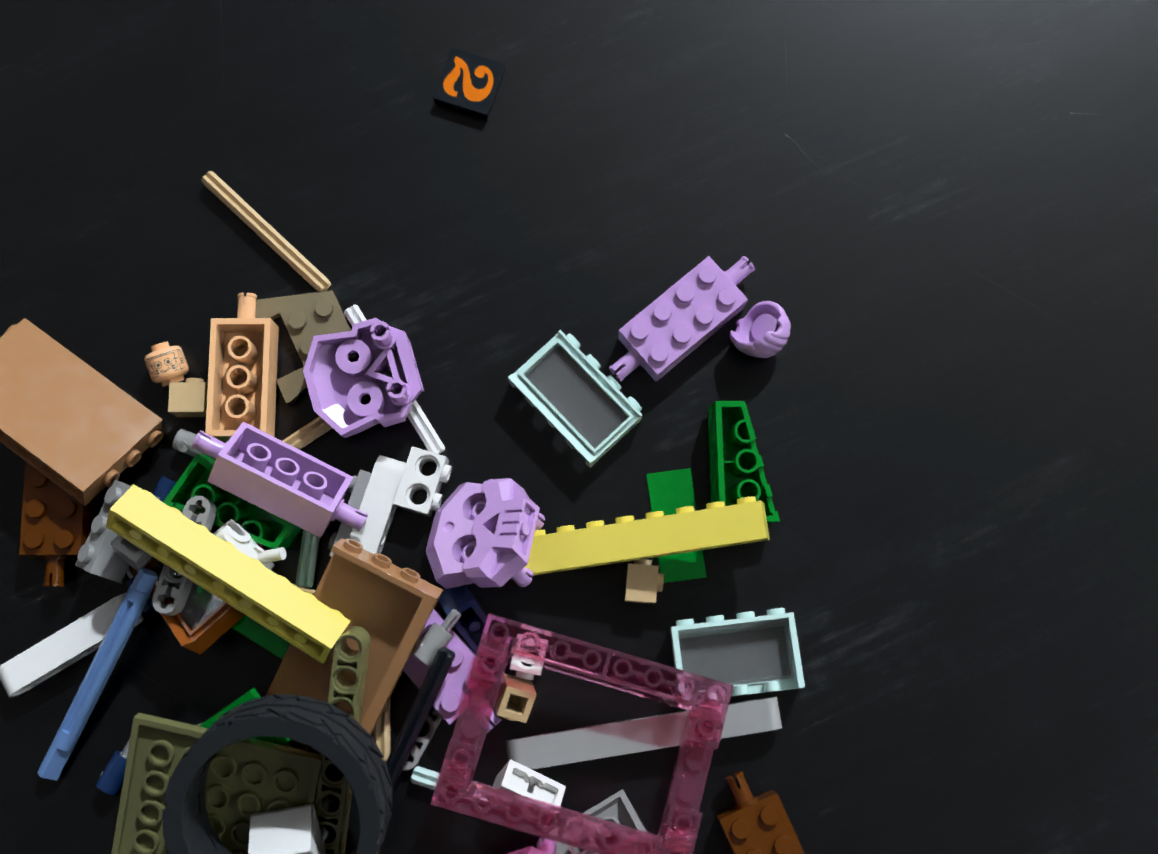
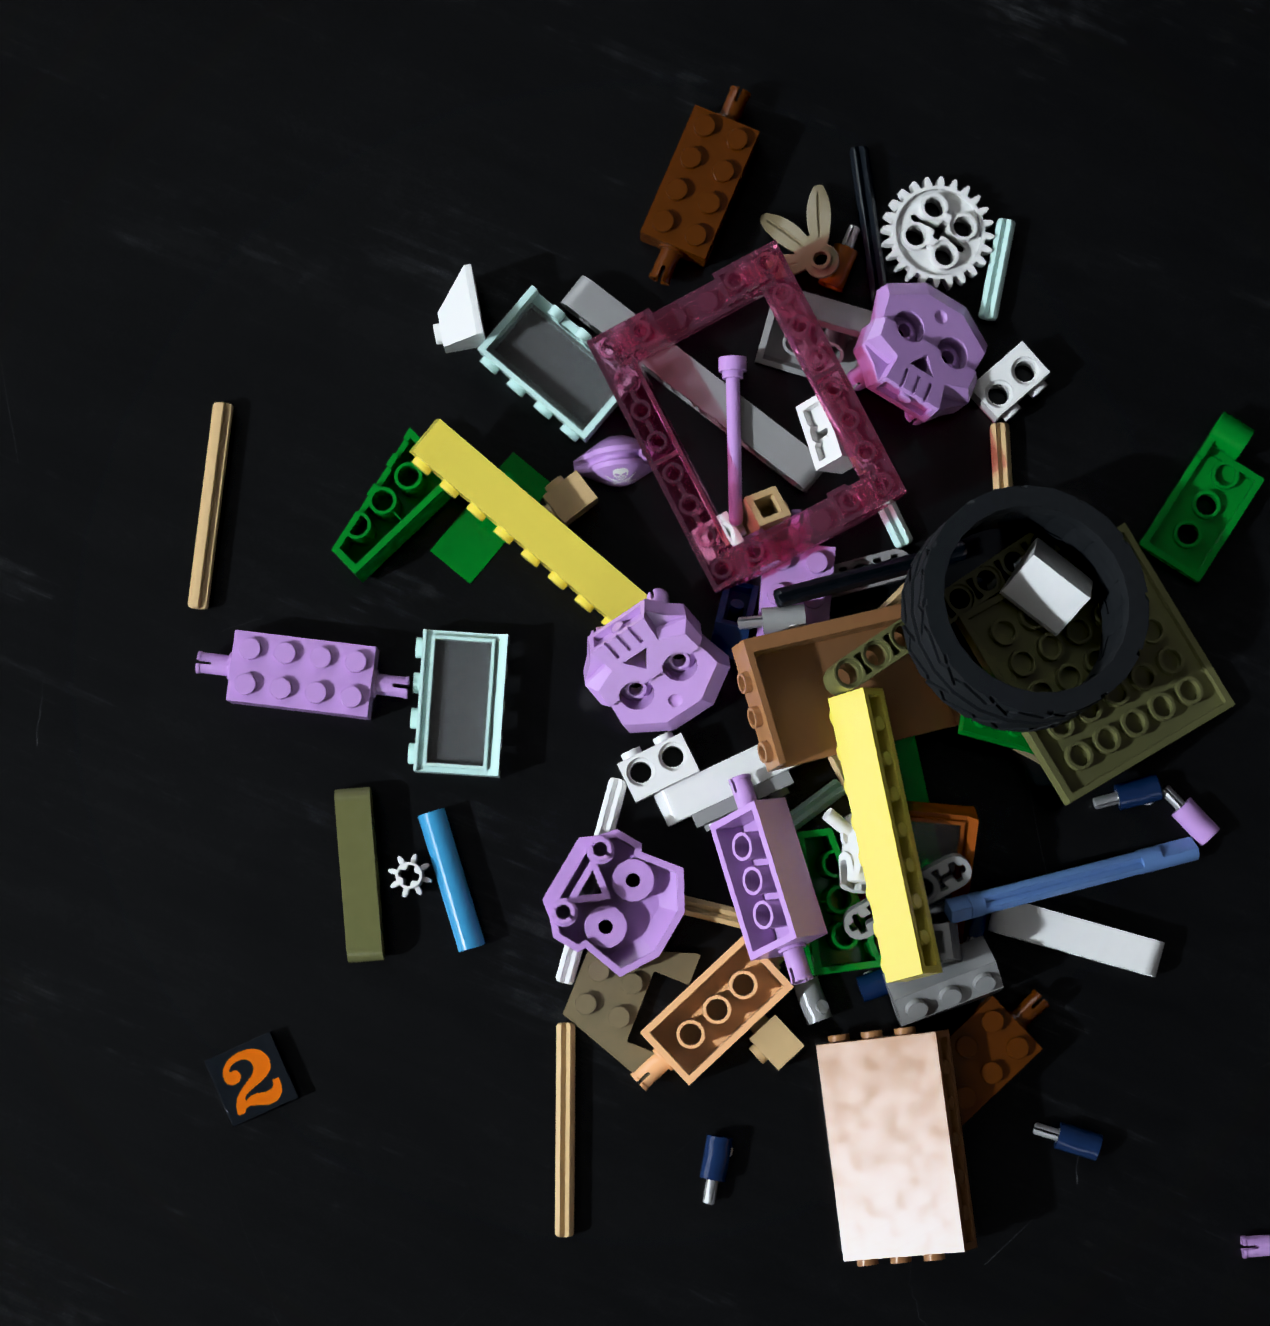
camera: 130 degrees left, 5 degrees up
light nougat head [145,341,189,387] -> none
lavender piece [729,301,791,358] -> none
none -> tan axle [188,402,234,610]
none -> olive beam [334,786,385,963]
none -> white gear [388,854,432,898]
none -> dark azure piece [418,808,486,952]
none -> white slope [433,264,486,353]
none -> lavender hat [573,435,665,487]
none -> dark blue piece [700,1134,733,1205]
none -> lavender piece [718,355,747,526]
none -> lavender piece [1162,785,1220,846]

